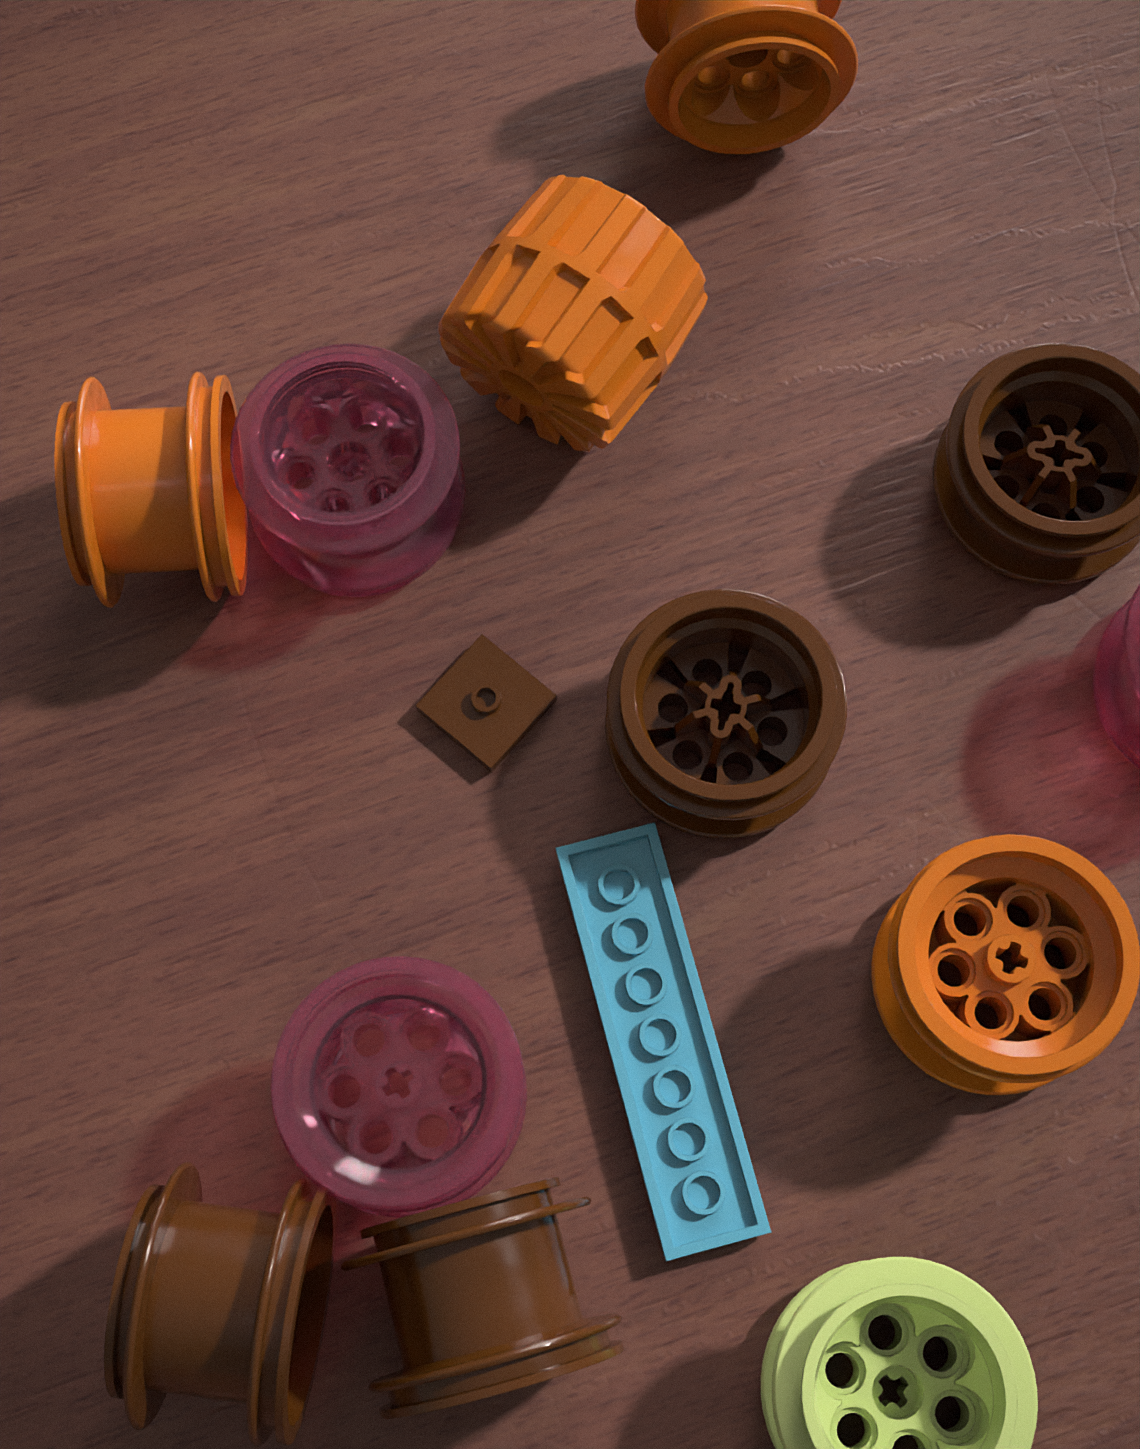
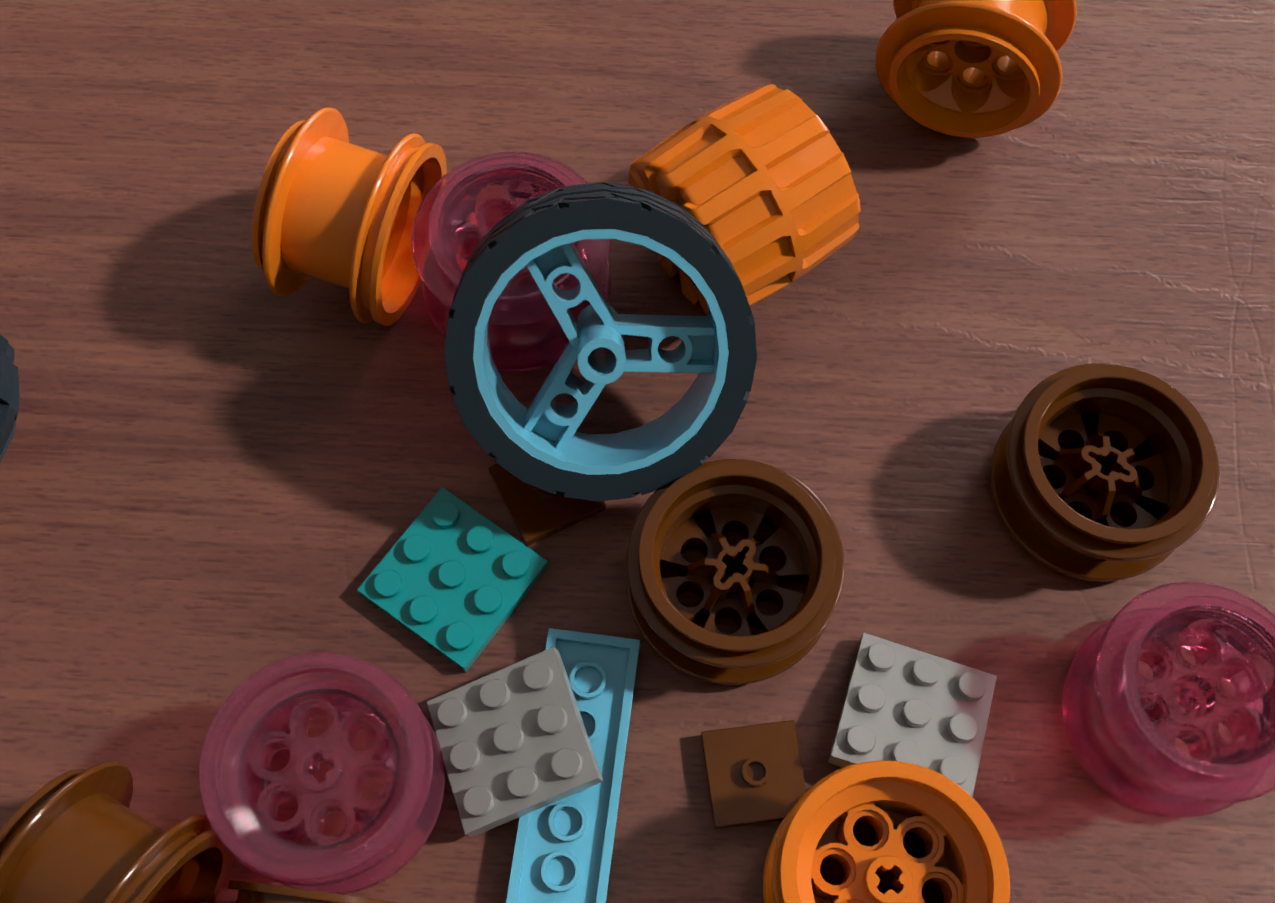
camera: 20 degrees right, 5 degrees down
none -> teal plate [357,487,549,673]
none -> light grey plate [427,647,603,837]
none -> wheel [444,182,757,502]
none -> reddish brown plate [701,720,806,829]
none -> light grey plate [828,633,997,797]

